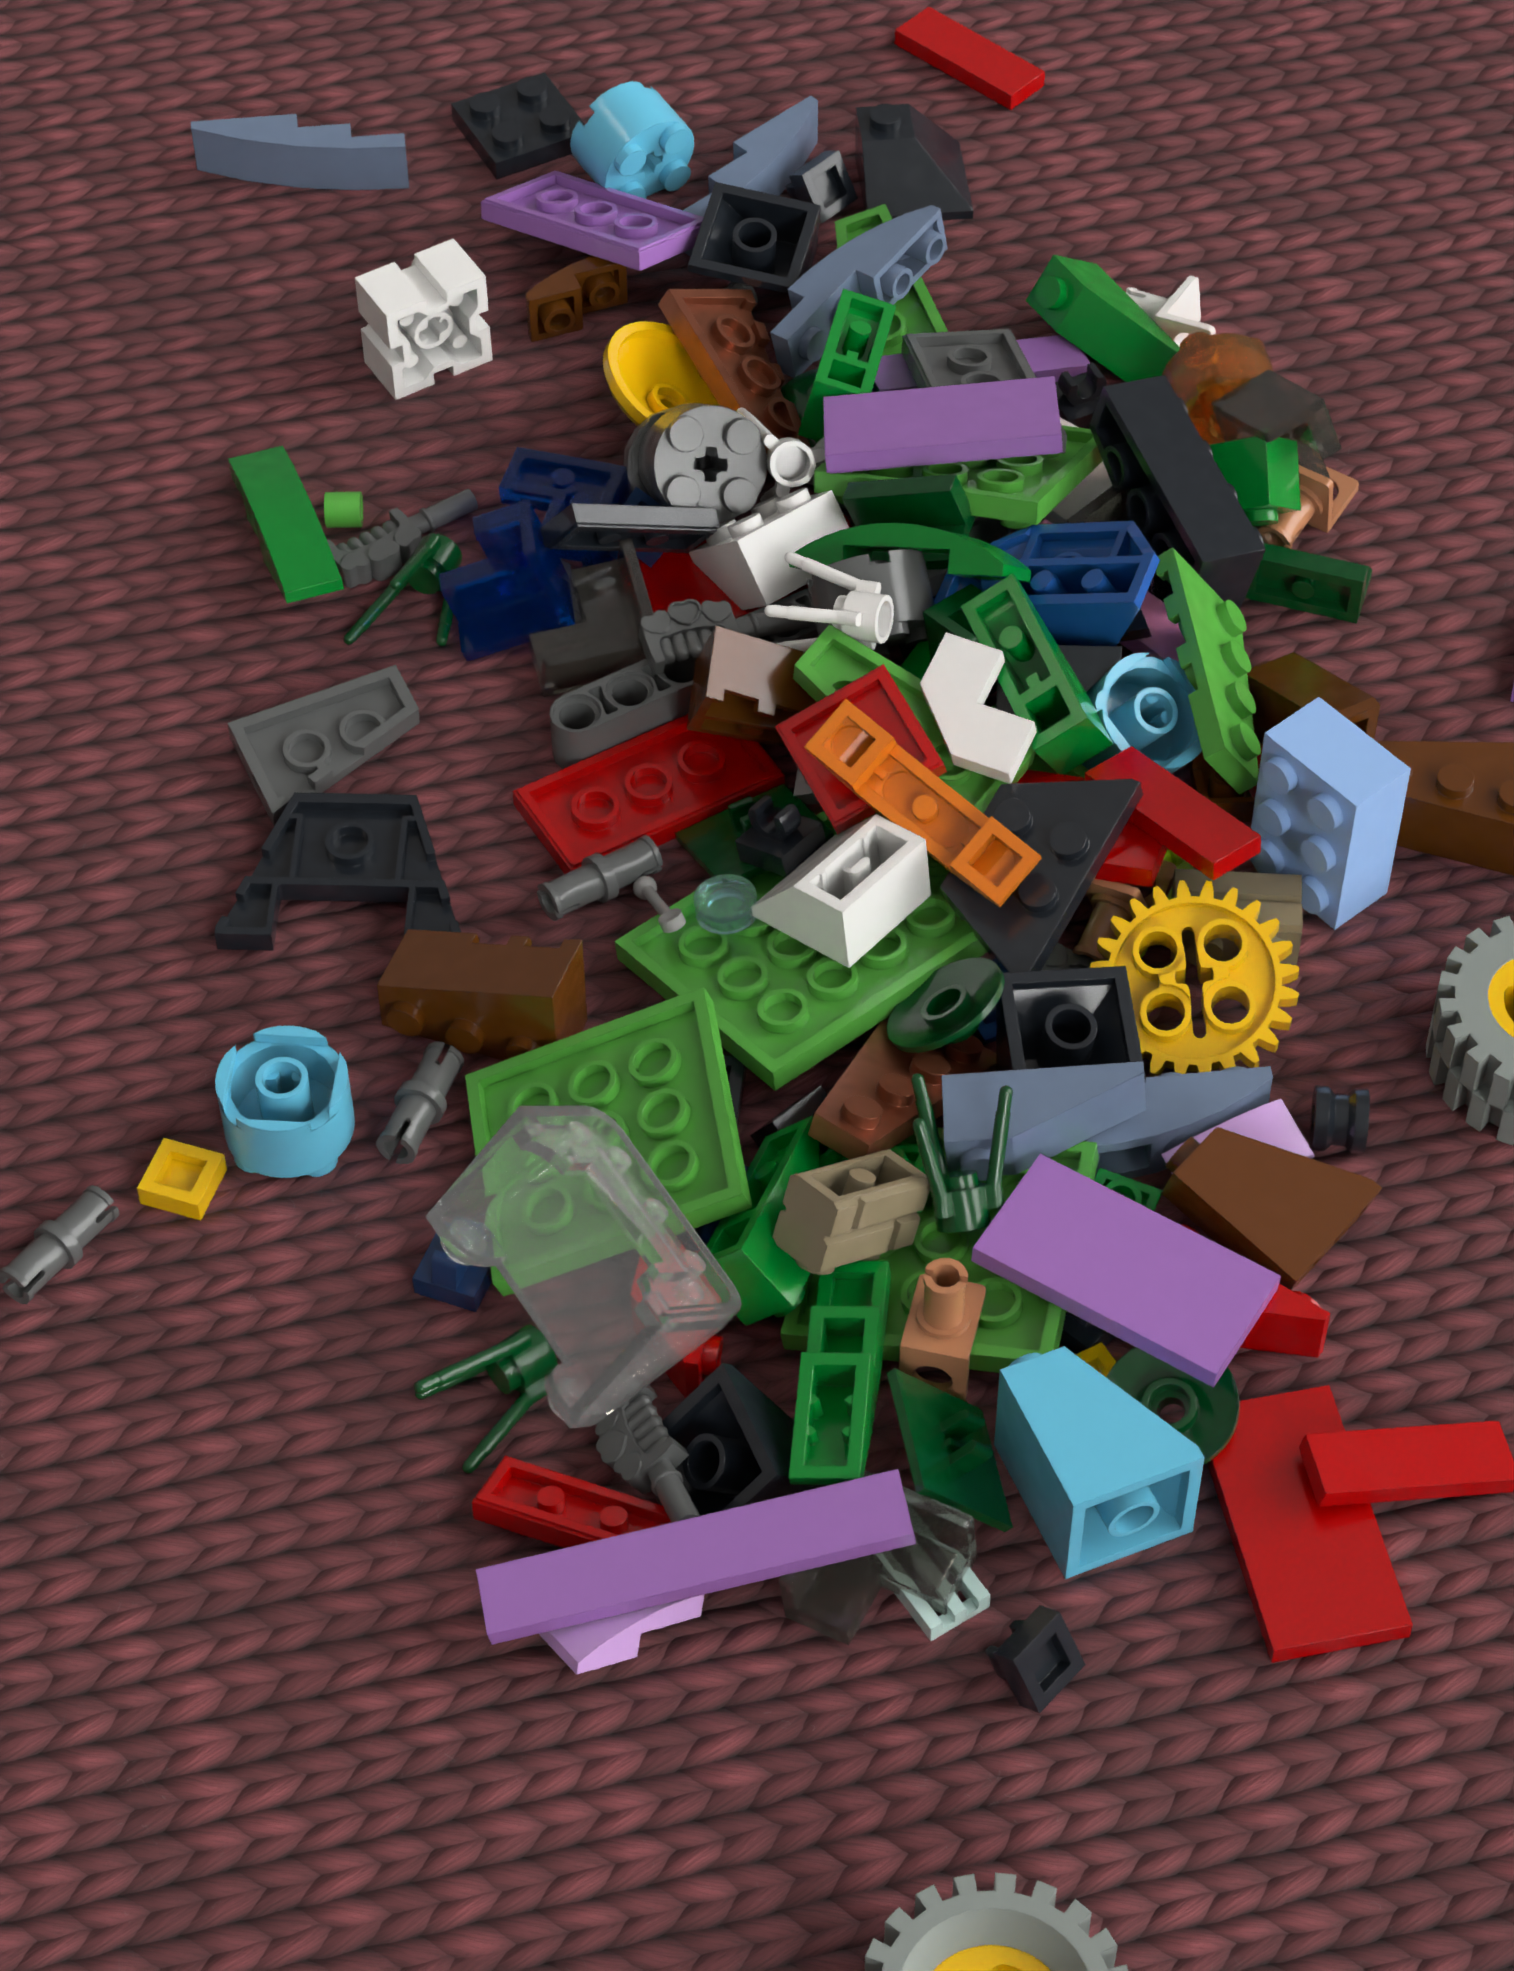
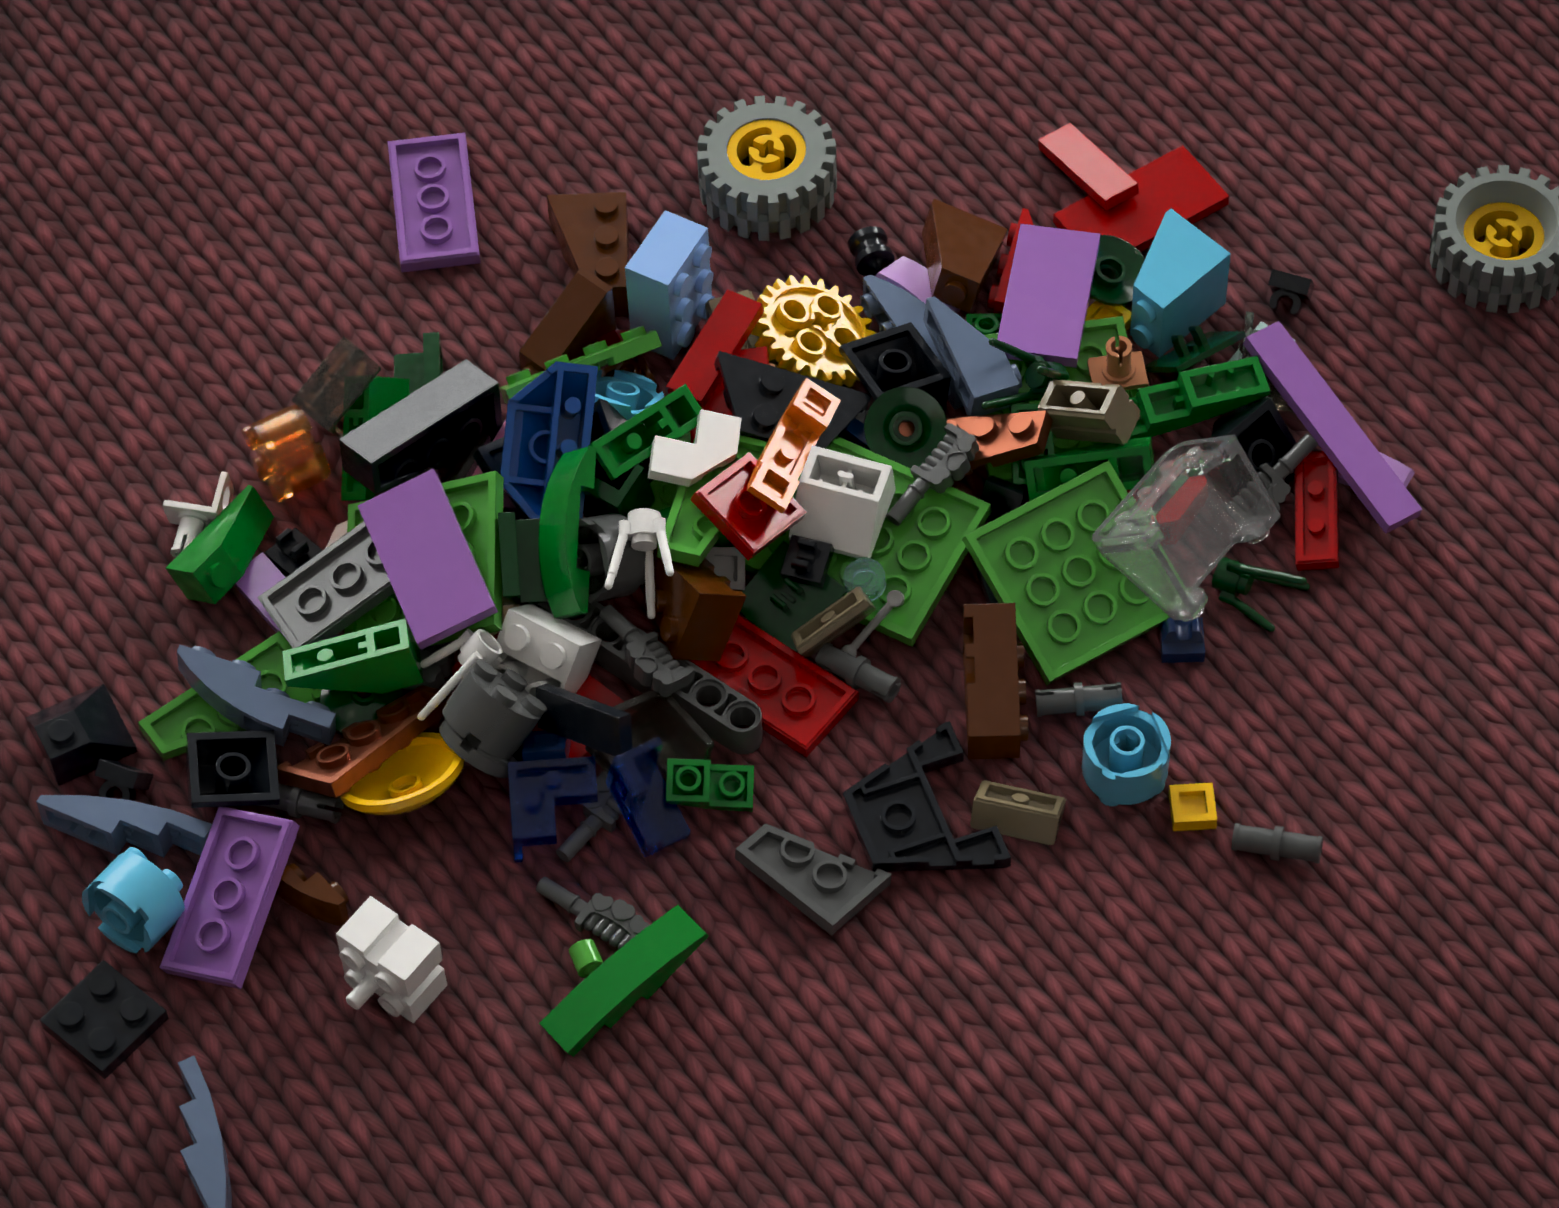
camera: 110 degrees left, 5 degrees up
dark green plant [344,533,466,646] -> none
none -> green slope [666,758,754,812]
none -> dark tan slope [791,586,876,658]
none -> dark grey piece [886,423,979,526]
none -> dark tan slope [970,780,1067,845]

